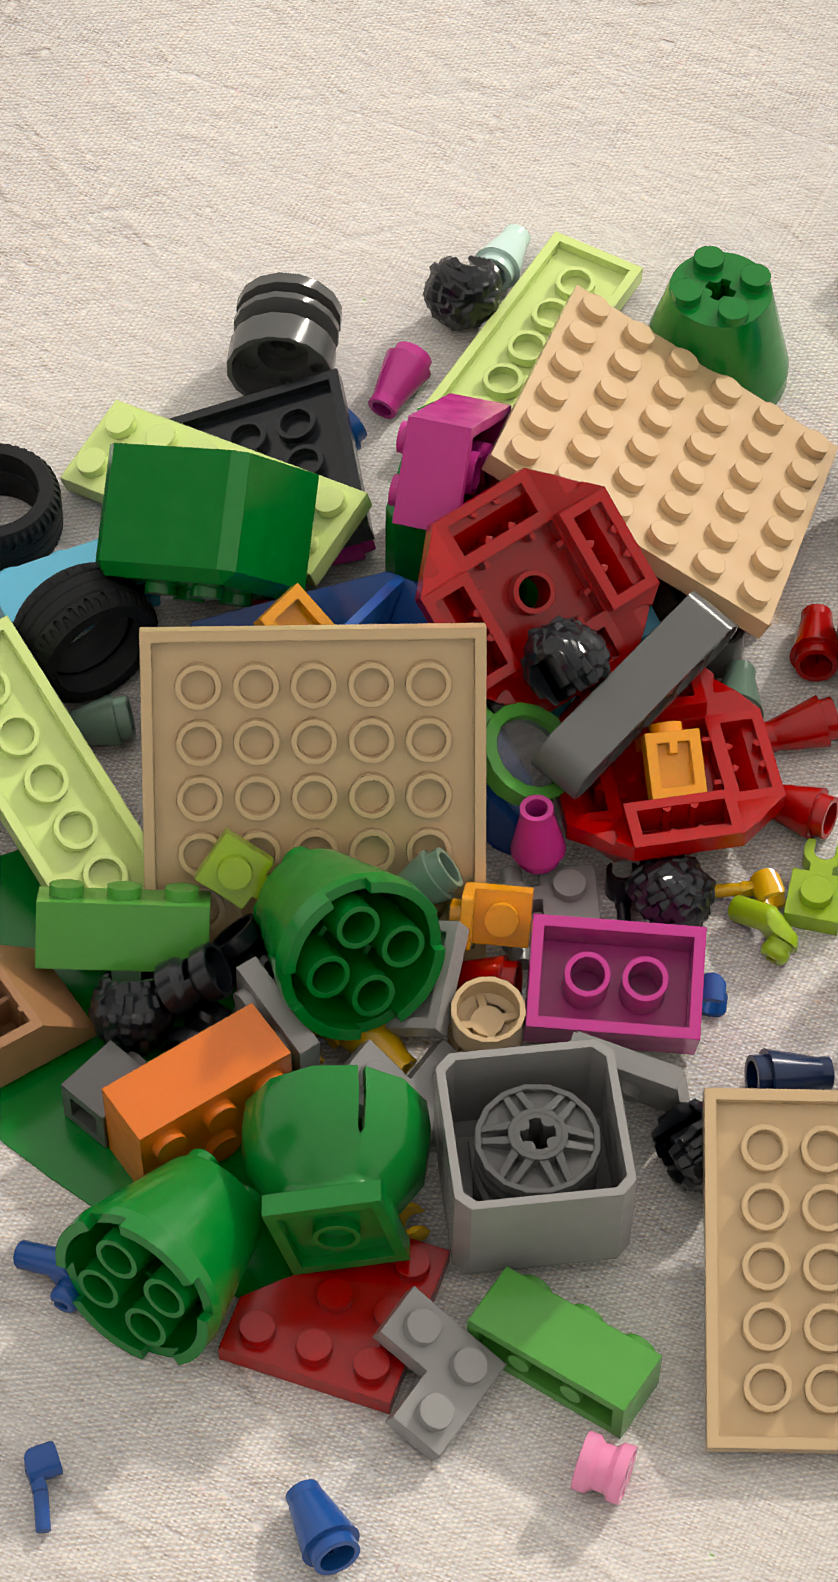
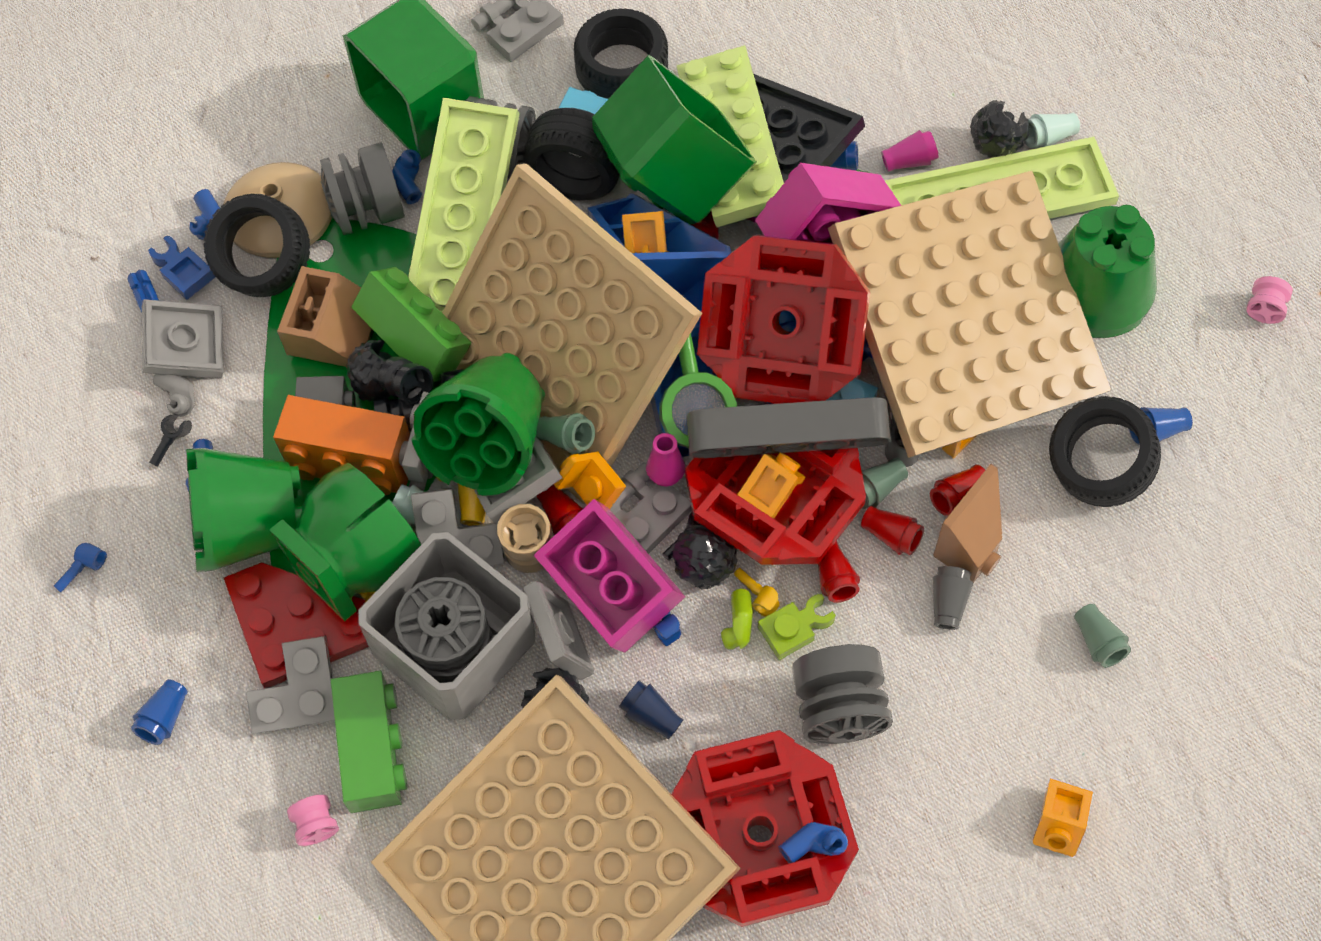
camera: 50 degrees right, 10 degrees up
lime plate [194,827,274,910] -> none
dark grey wheel [227,272,342,396] -> none
black piece [521,616,611,706] -> none

